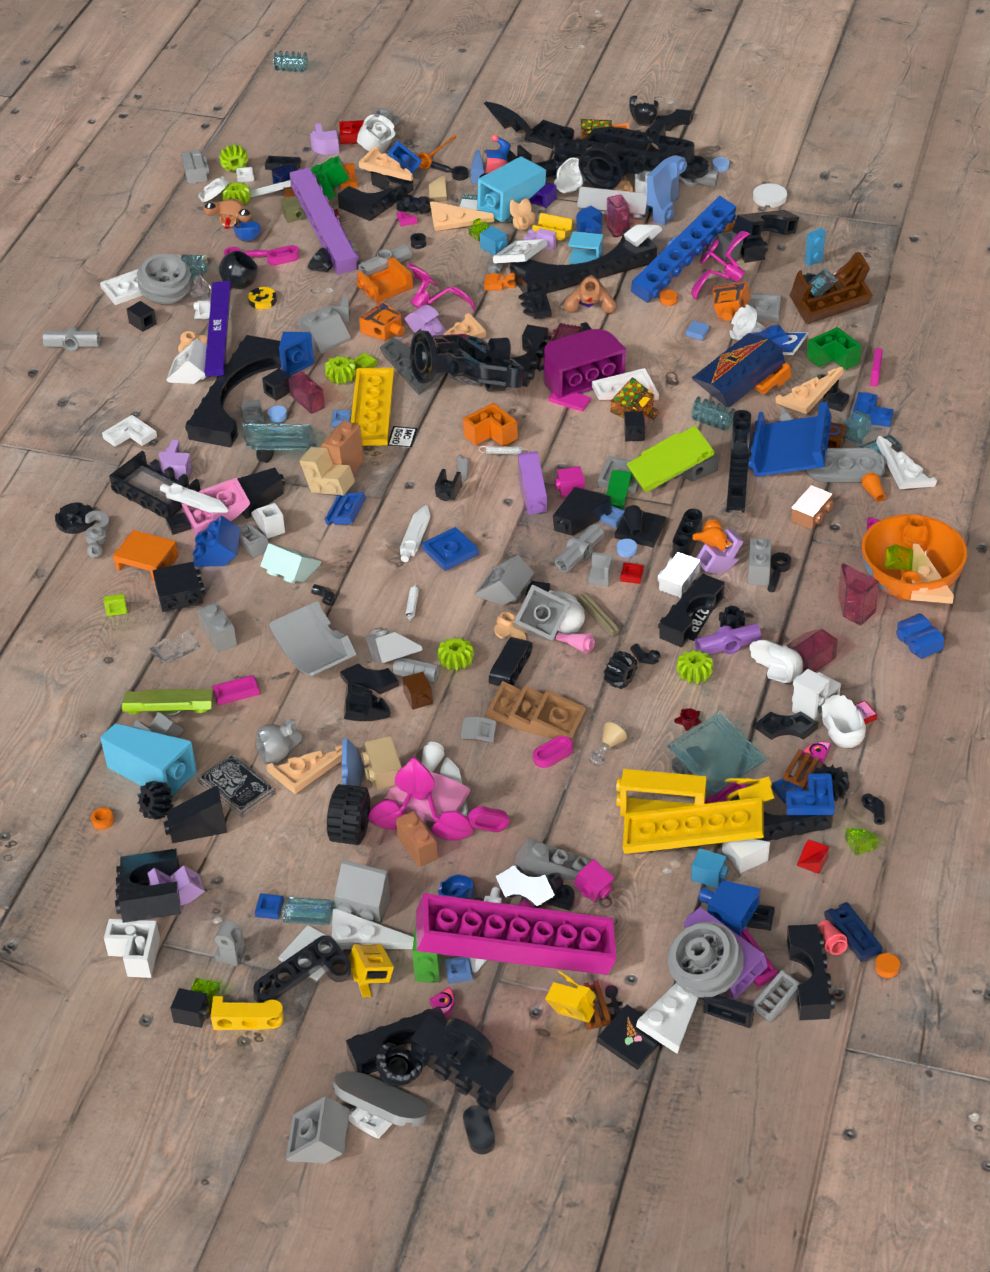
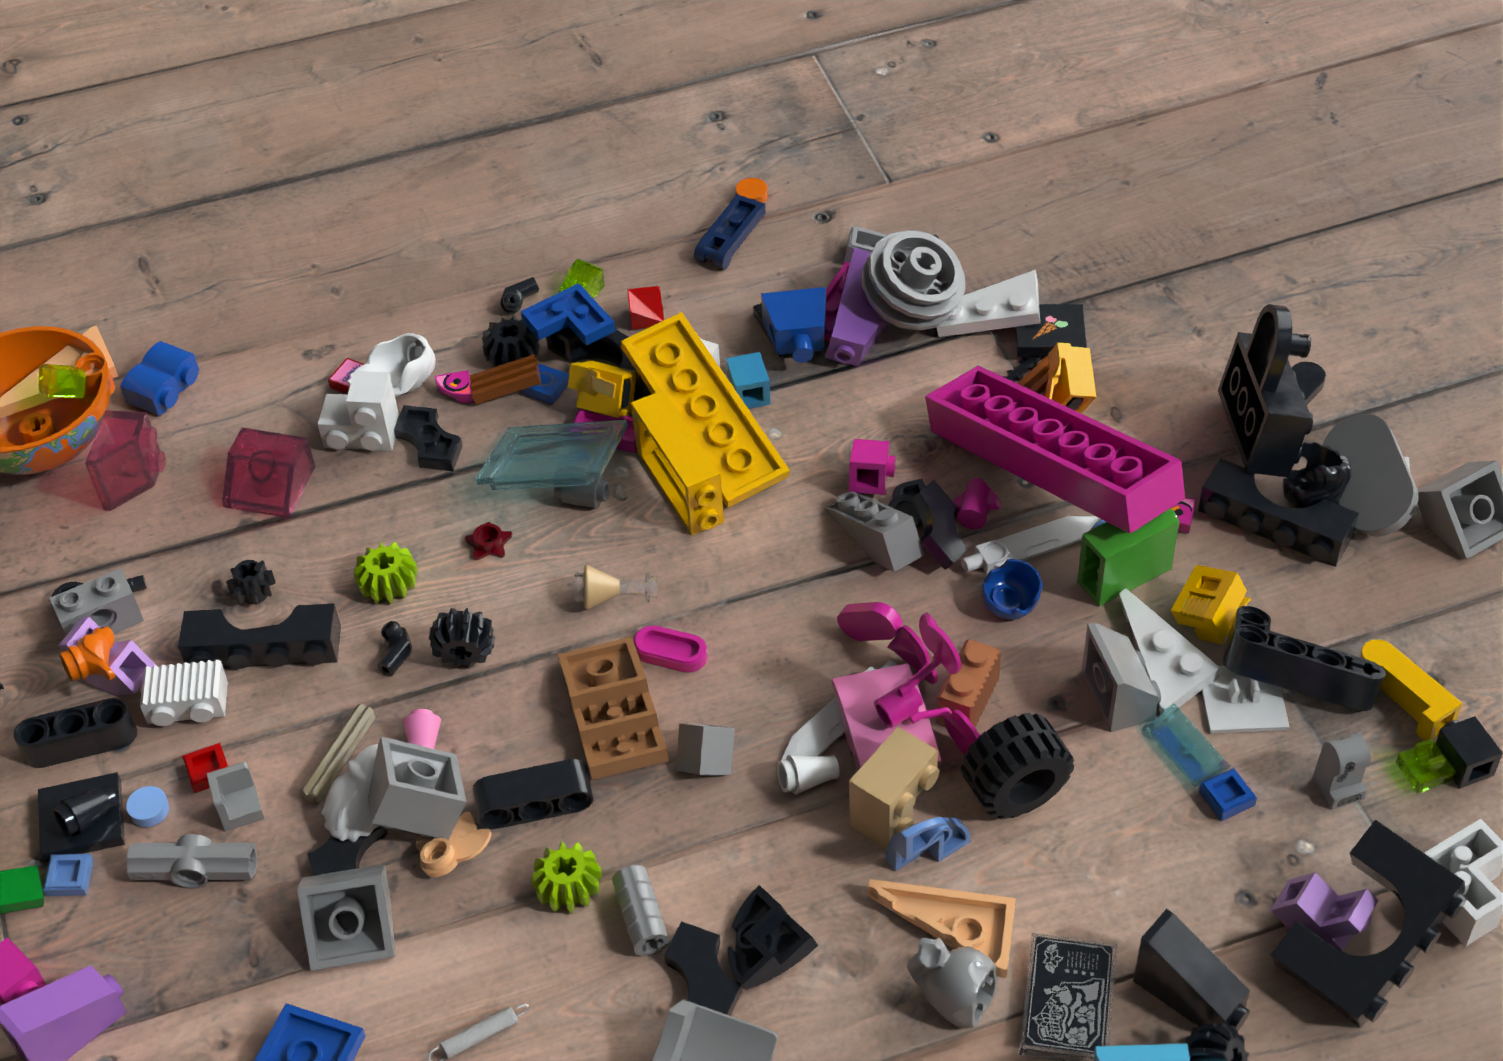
camera: 125 degrees left, 5 degrees up
slope [365,627,422,663] -> none
reddish brown brick [402,671,433,710] -> none
black slope [553,487,612,536] -> none
medium lavender piece [695,623,762,654] -> none
white hair [750,640,803,683] -> none
black arch [786,924,835,1021] -> none
coral cone [818,920,847,955] -> none

